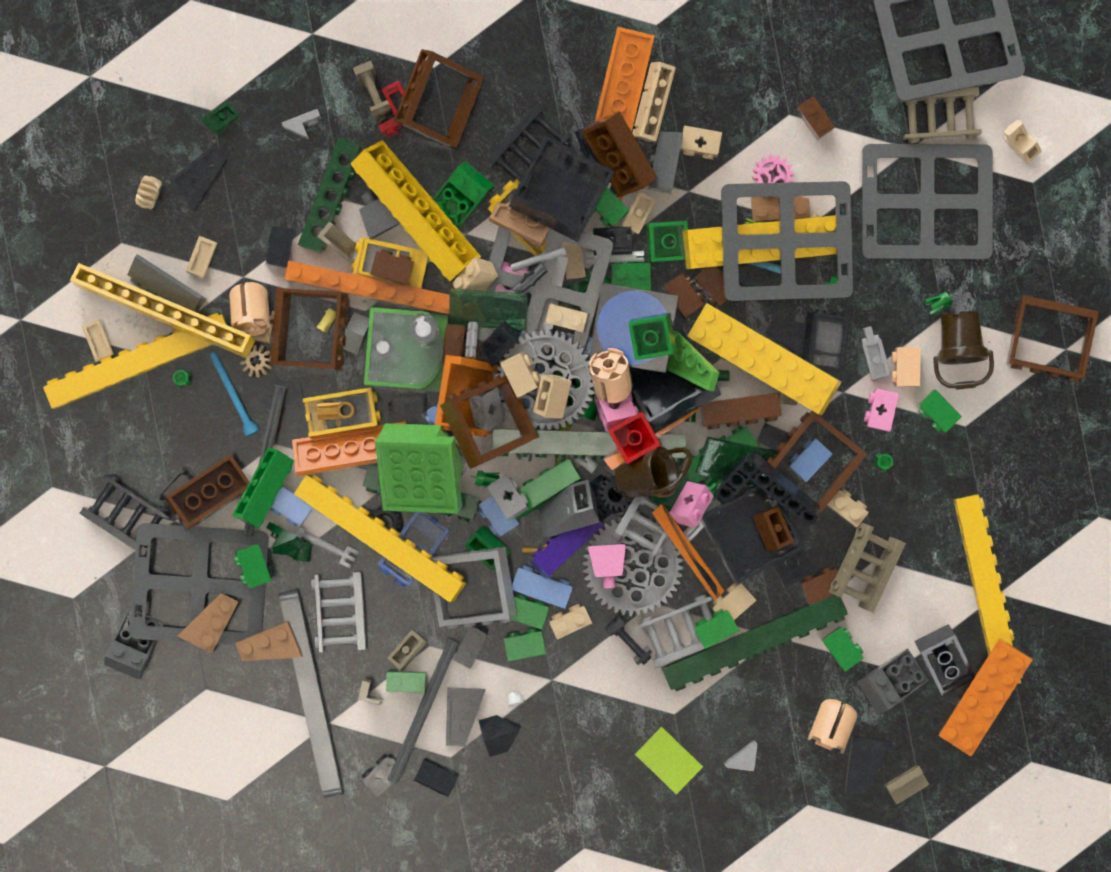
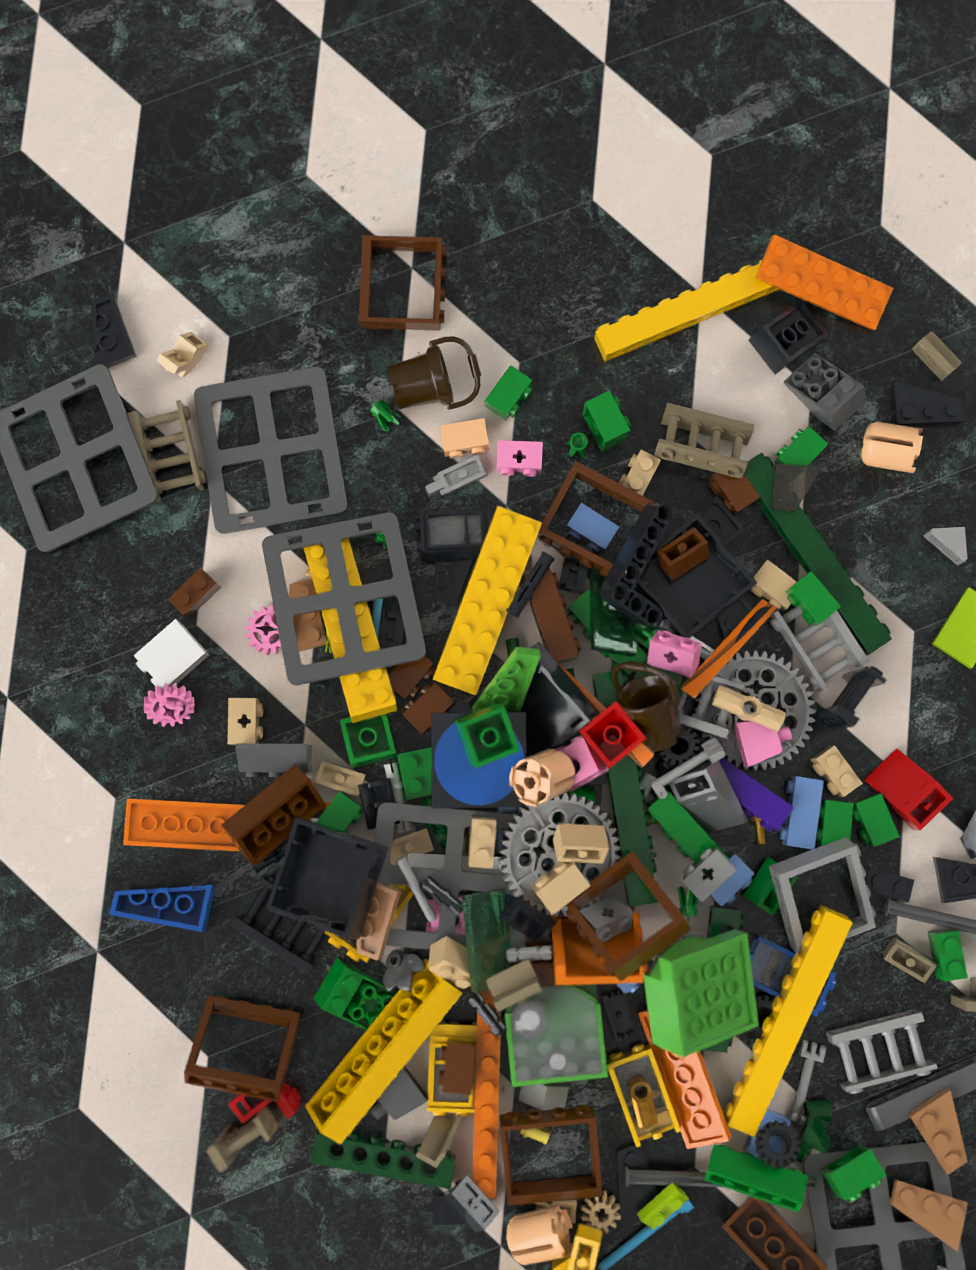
camera: 95 degrees left, 5 degrees down
light grey slope [282,109,321,139] -> none
white hinge [507,691,524,706] -> none
tan brick [632,62,676,142] -> none
none -> black wing [92,294,137,367]
none -> blue wedge [109,885,216,933]
none -> white brick [134,619,209,688]
none -> bright pink gear [144,683,195,727]
none -> dark grey plate [383,950,425,992]
none -> hinge [443,1175,500,1232]
none -> black axle [469,992,506,1036]
none -> dark tan panel [486,959,542,1012]
none -> black pin [506,551,555,618]
none -> green brick [582,390,631,453]
none -> lime plate [637,1183,689,1230]
none -> light grey hinge [650,738,725,799]
none -> tan piece [712,685,786,732]
none -> black tyre [754,1120,801,1169]
none -> clear smoke wing [772,464,820,512]
none -> red slope [864,748,953,831]

